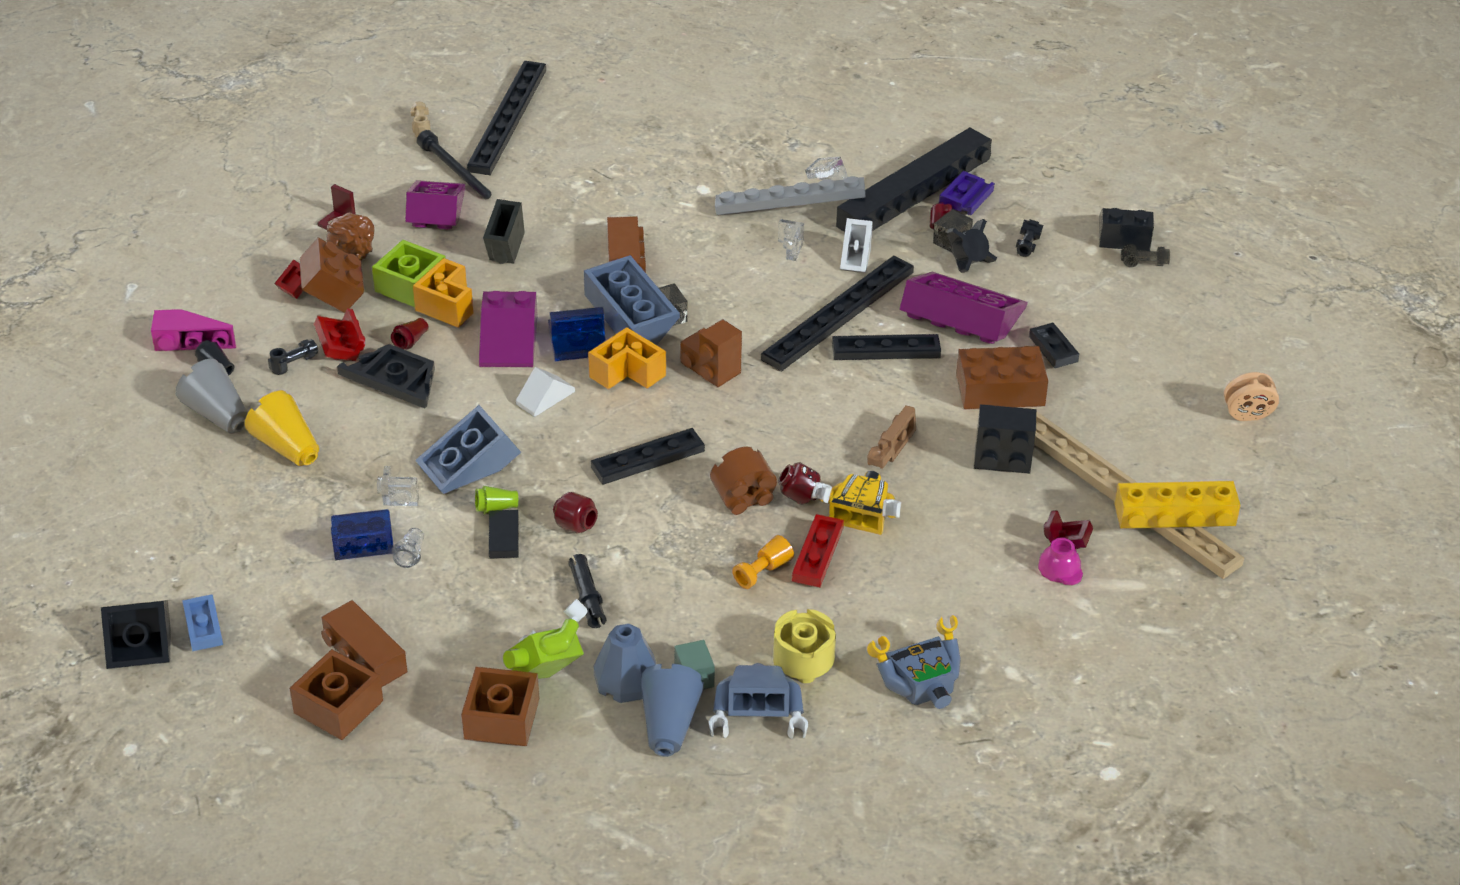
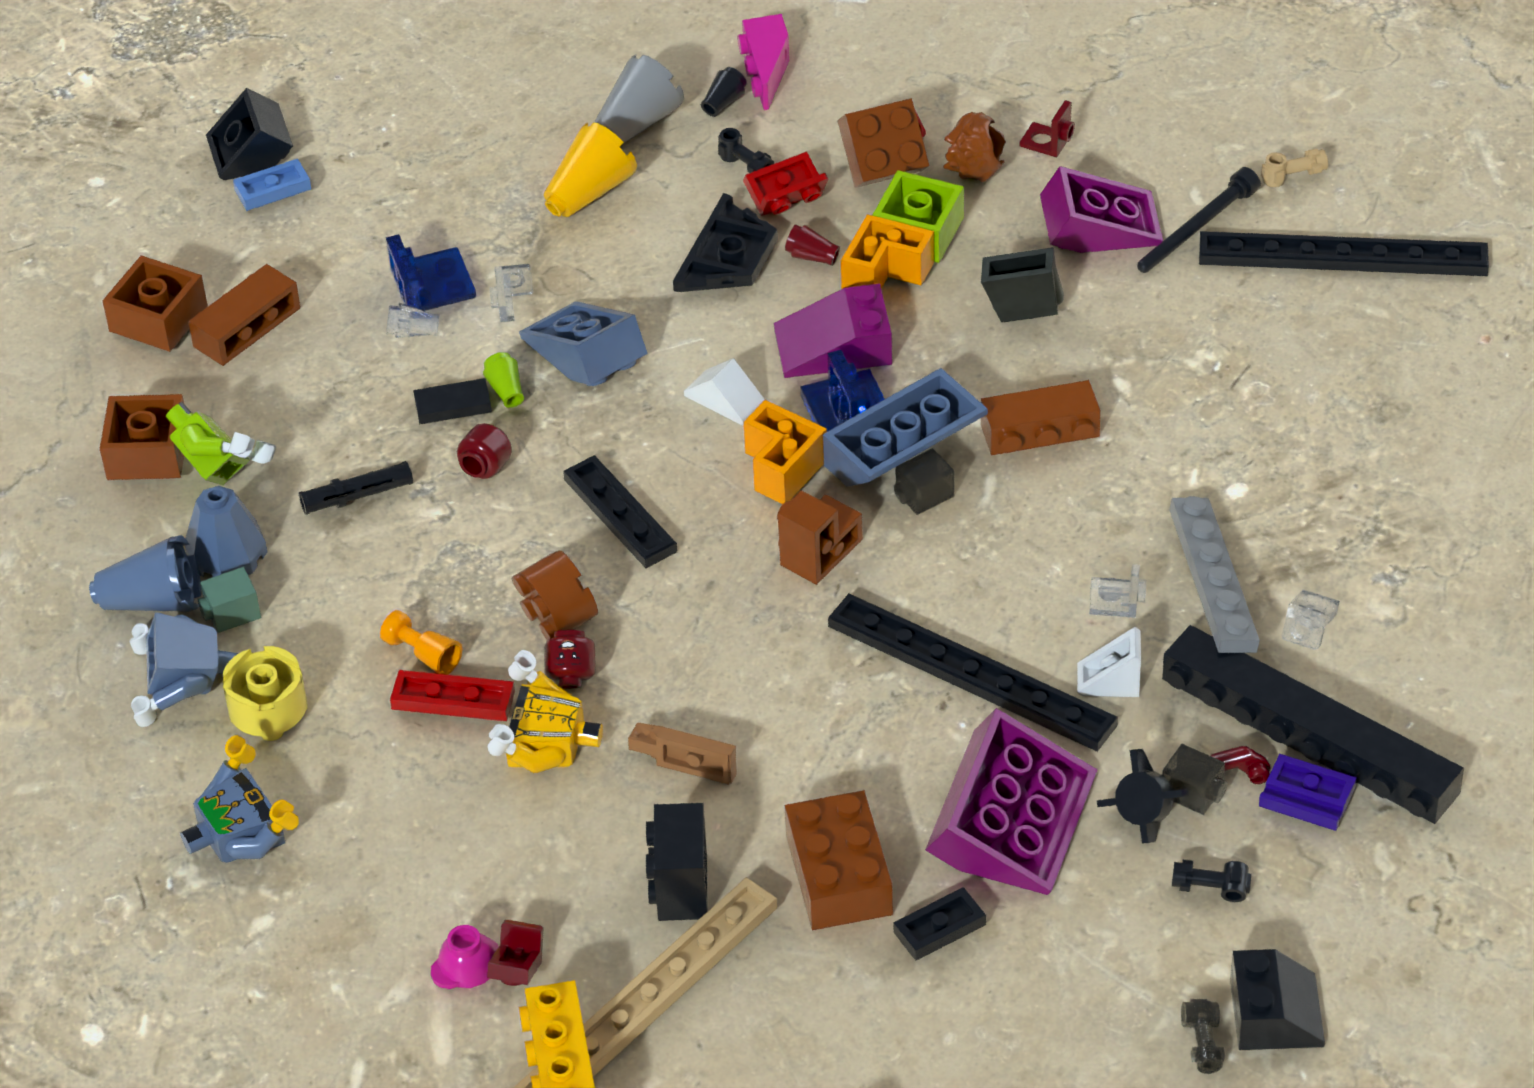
camera: 85 degrees right, 5 degrees up
black tile [832,334,941,360] -> none

